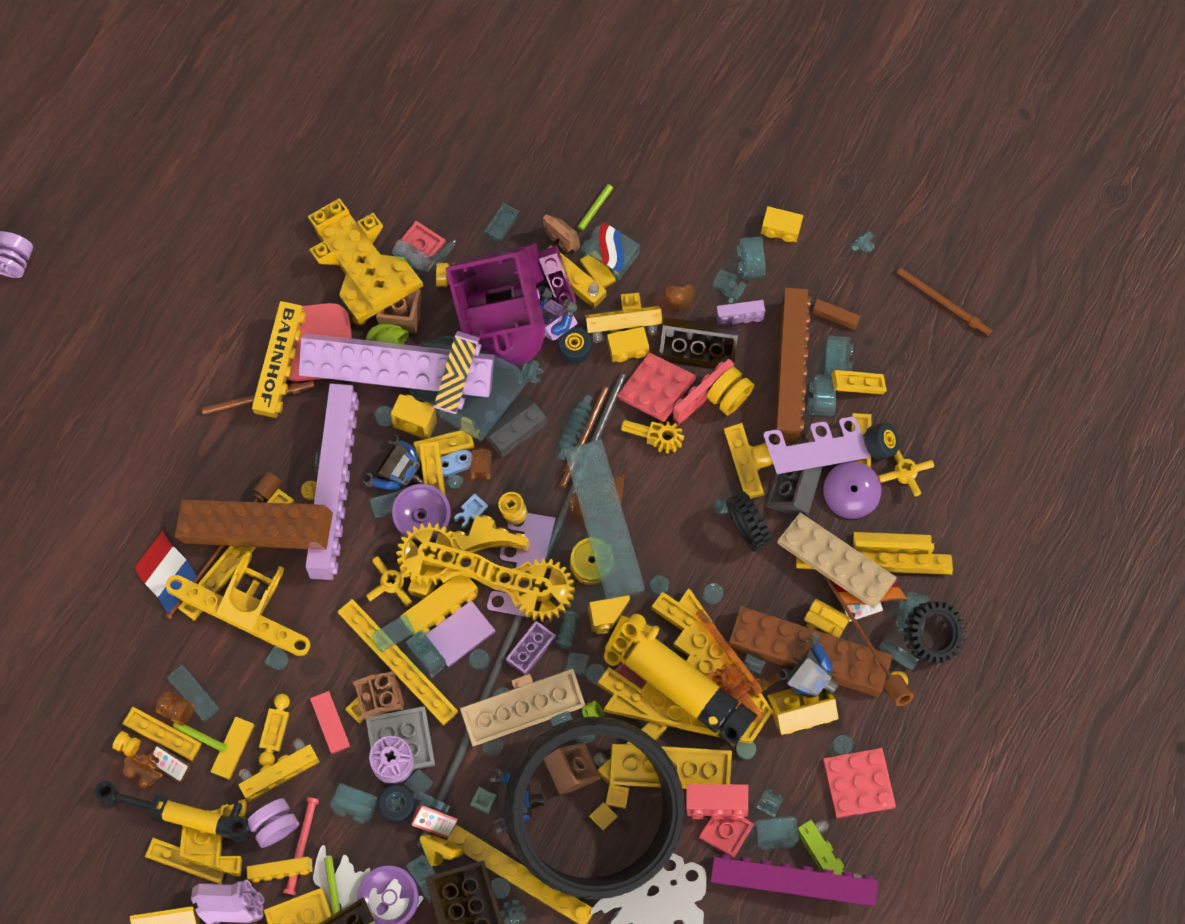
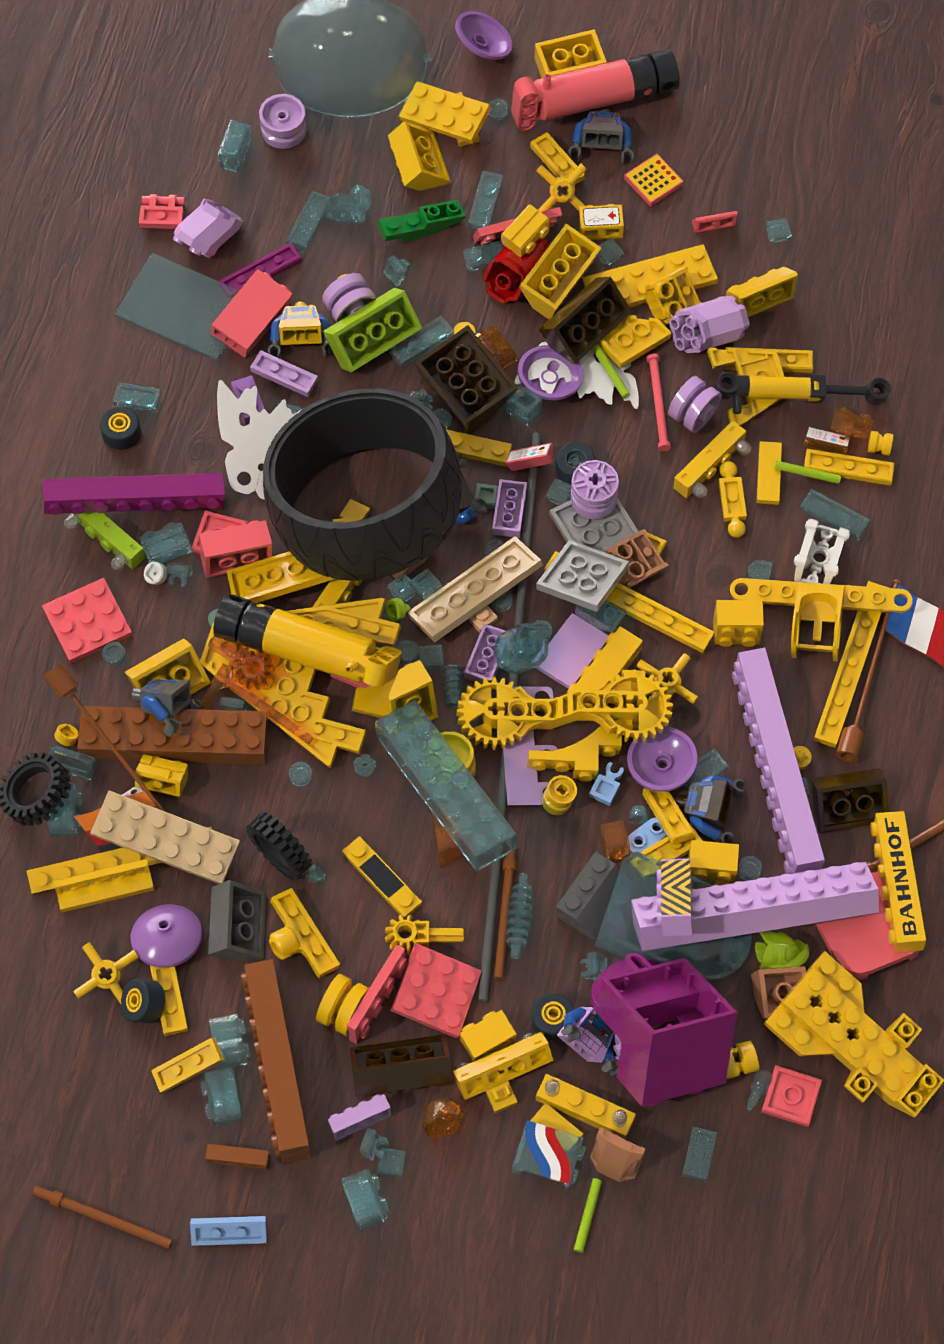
camera: 165 degrees right, 5 degrees down
clear orange wheel [156,690,194,726] -> none
dark orange brick [174,500,333,550] -> none
yellow piece [247,857,313,883] -> none
coral tile [310,691,350,754] -> none
clear light blue brick [330,783,378,824] -> none
clear light blue tile [371,615,416,652] -> none
clear light blue brick [391,239,435,272] -> none
clear light blue plate [413,790,450,814] -> none
yellow slope [420,834,464,866] -> none
magenta slope [539,245,577,306] -> none
yellow brick [761,206,803,243] -> none
lavender piece [764,417,870,474] -> none
clear light blue tile [850,231,875,254] -> none
none -> white tile [144,562,167,585]
none -> light blue plate [190,1216,267,1246]
none -> yellow plate [342,836,422,920]
none -> lavender piece [492,479,527,538]
none -> clear light blue brick [495,623,548,675]
none -> light grey plate [536,540,629,612]
none -> yellow brick [713,600,764,647]
none -> white piece [794,519,850,584]
none -> dark brown slope [811,768,889,832]

